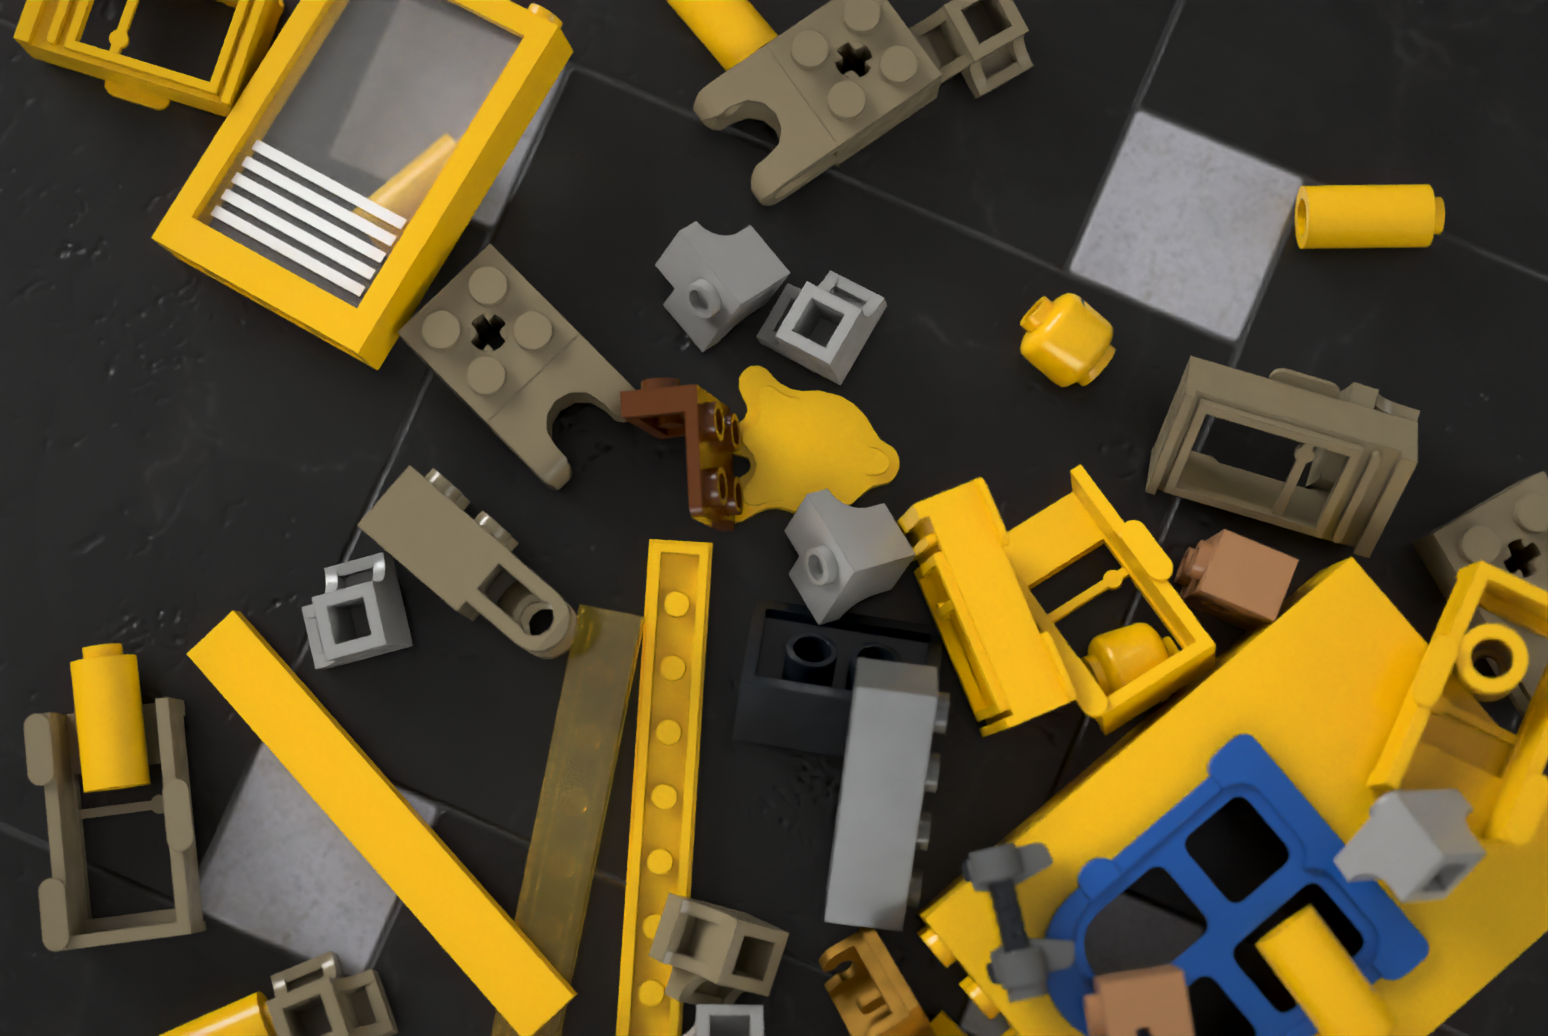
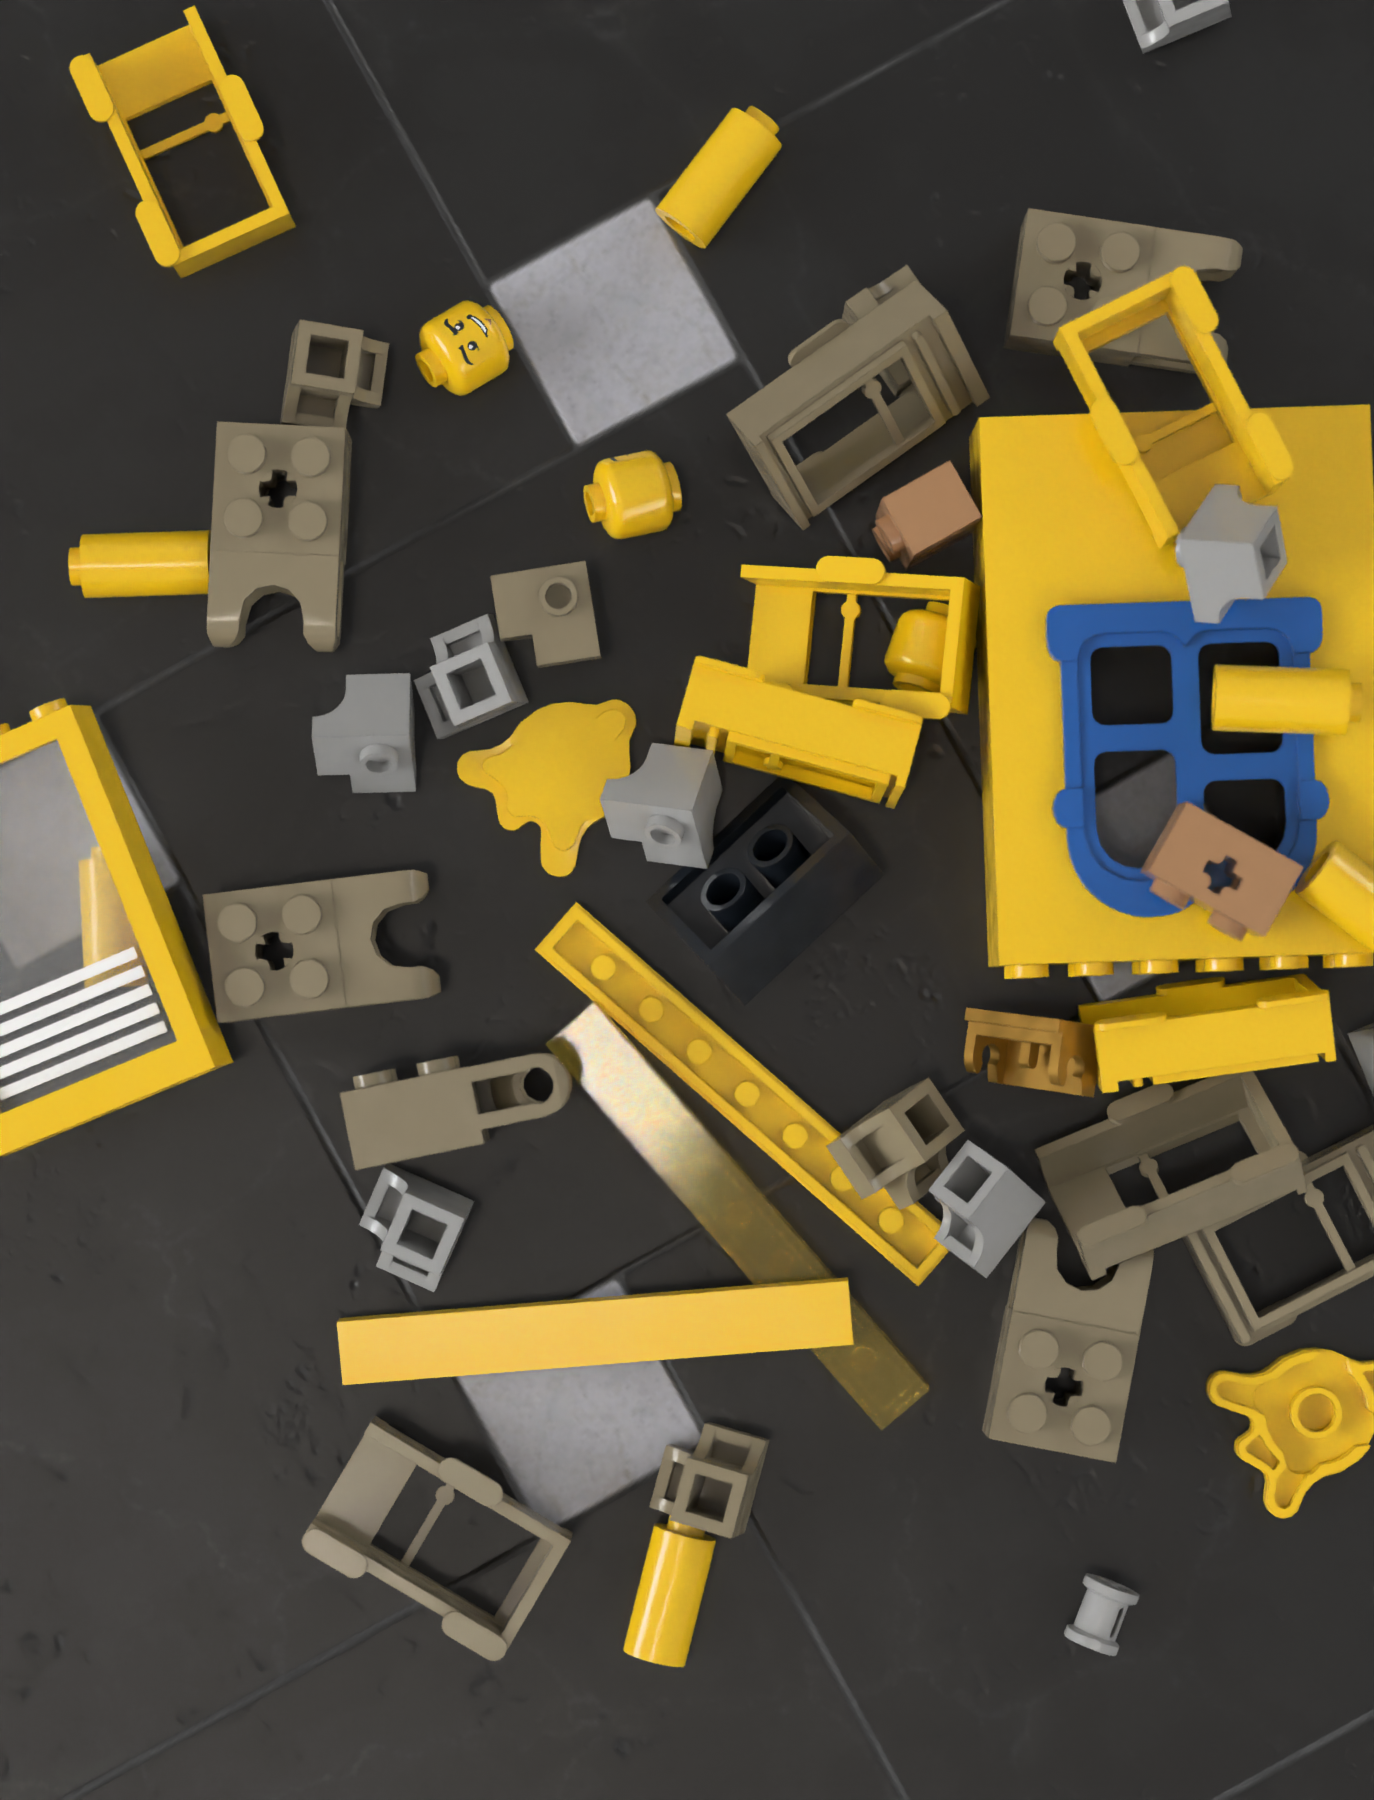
camera: 55 degrees left, 5 degrees up
yellow brick [70,643,151,793] -> none
reddish brown bracket [620,378,744,532] -> none
brick [824,657,949,932] -> none
dark grey piece [962,842,1076,1002] -> none
yellow brick [1452,624,1528,702] -> none
none -> yellow head [415,300,514,396]
none -> dark tan brick [490,561,601,668]

